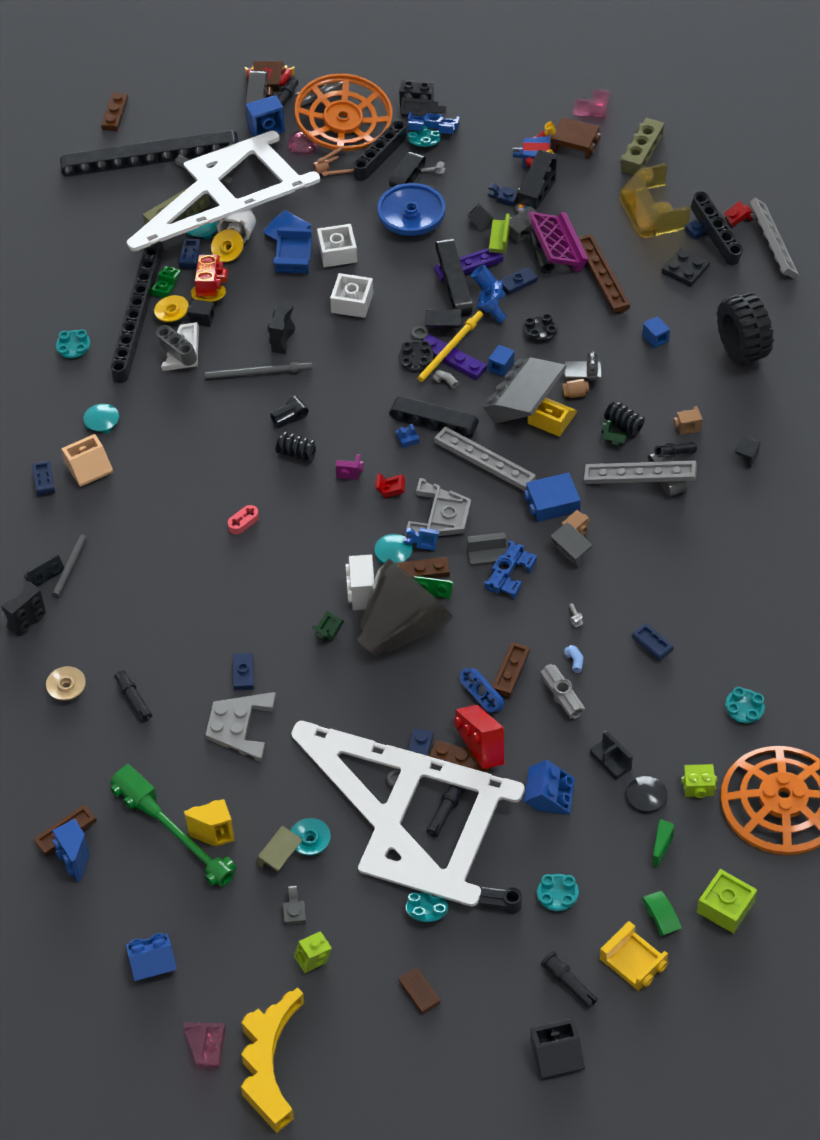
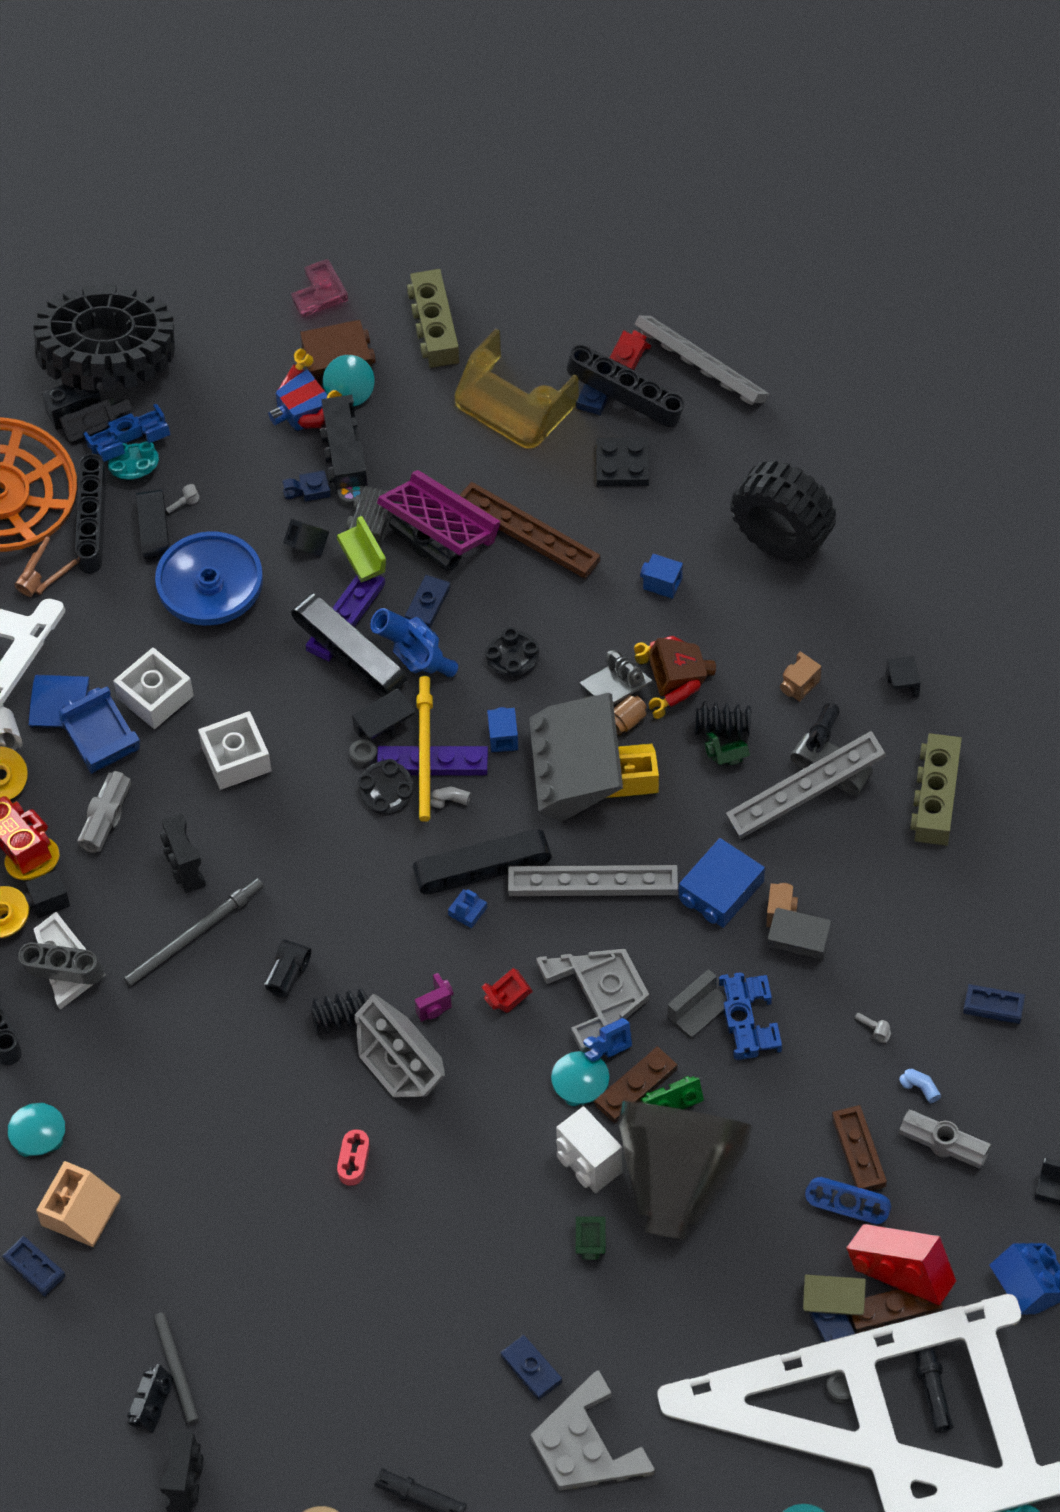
camera: 35 degrees left, 5 degrees up
none -> black tyre [33,285,175,391]
none -> light grey piece [77,771,132,853]
none -> teal dish [323,355,375,406]
none -> light grey wedge [355,994,445,1098]
none -> reddish brown torso [634,636,716,719]
none -> olive panel [803,1275,866,1316]
none -> olive brick [910,733,962,846]

